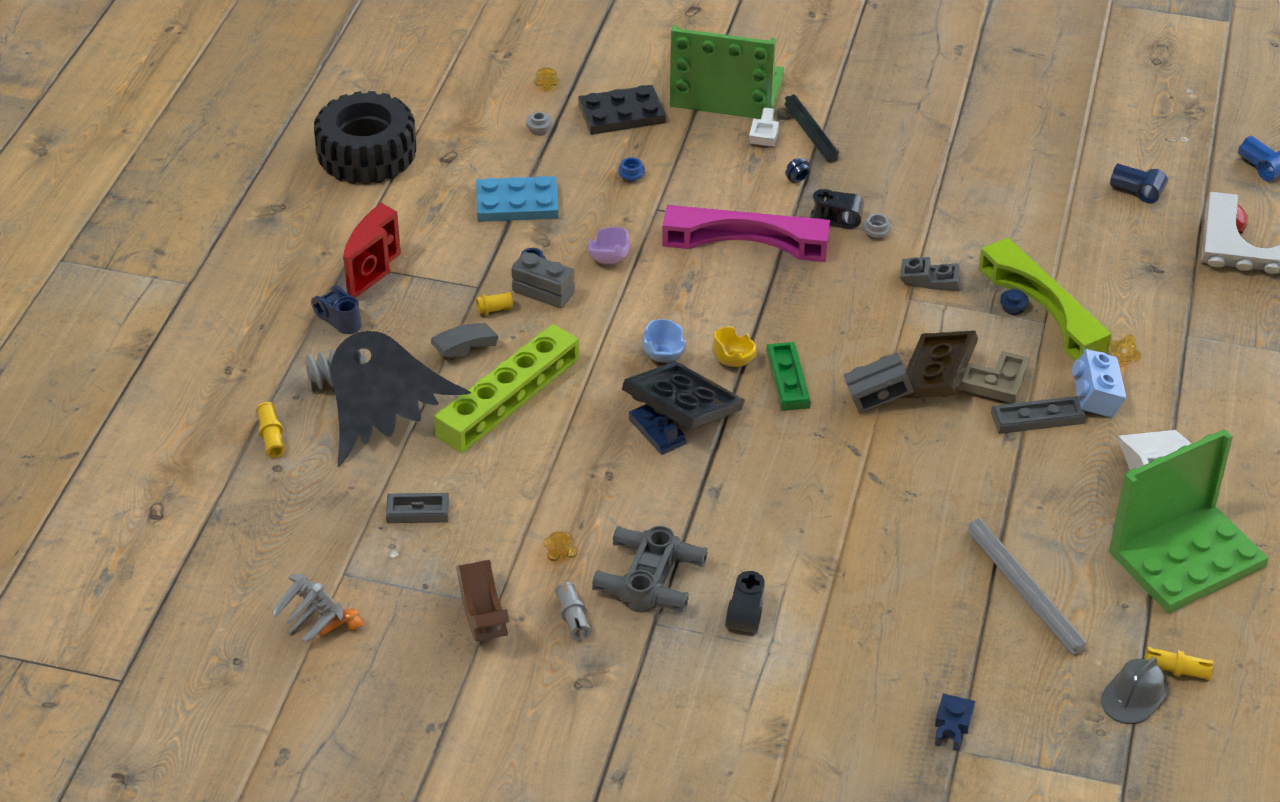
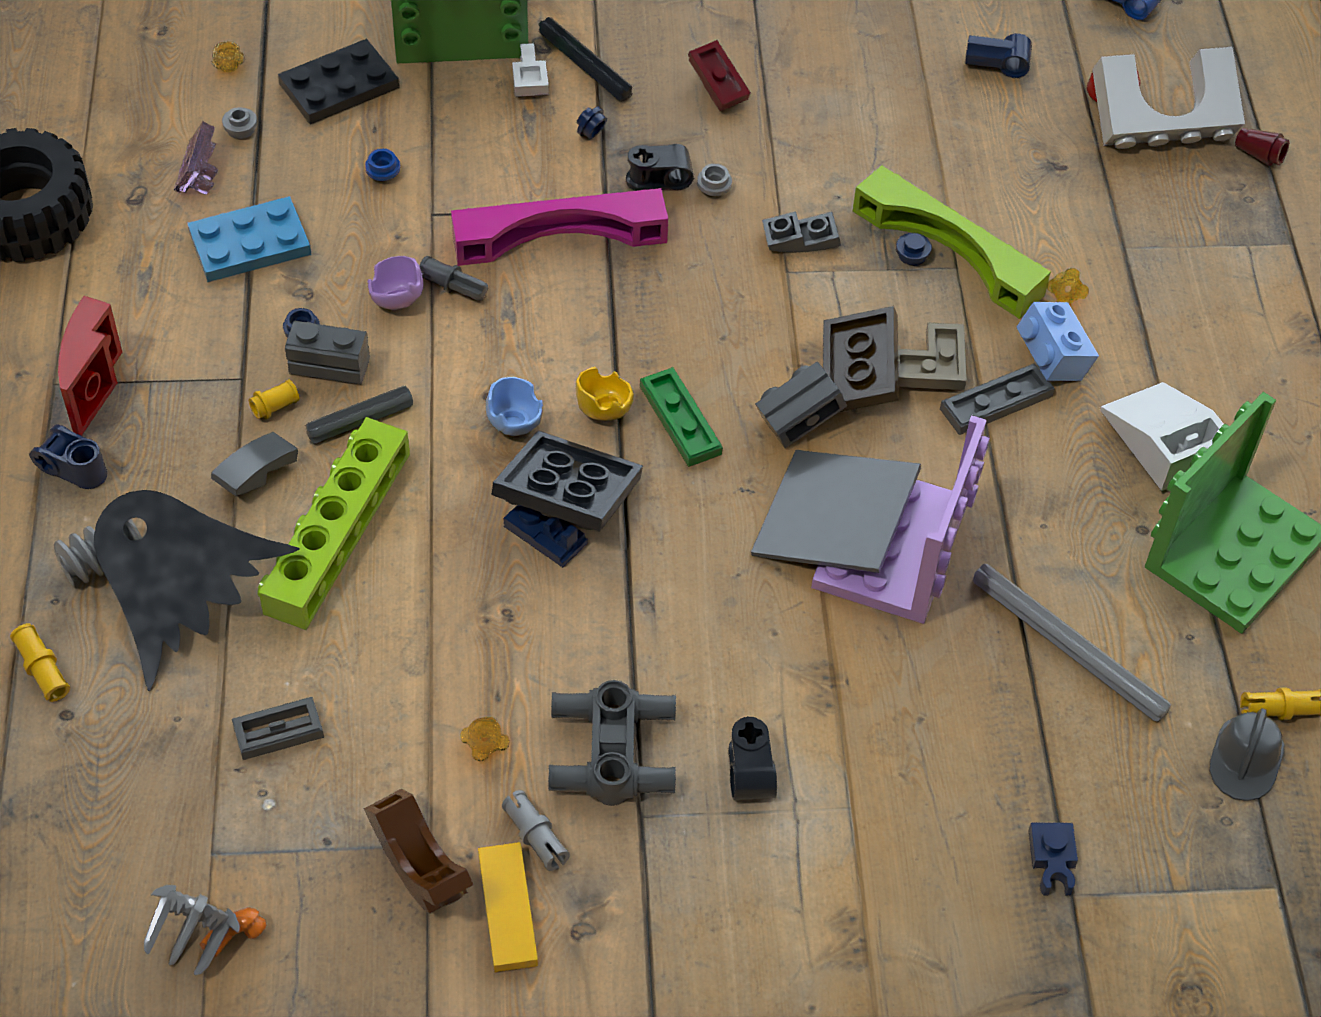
camera: 20 degrees left, 10 degrees up
none -> clear purple plate [174,121,218,194]
none -> dark grey axle [305,386,413,444]
none -> dark grey axle [419,256,488,301]
none -> yellow tile [478,842,538,972]
none -> dark red plate [688,40,751,111]
none -> piece [751,450,921,573]
none -> lavender bracket [811,415,990,624]

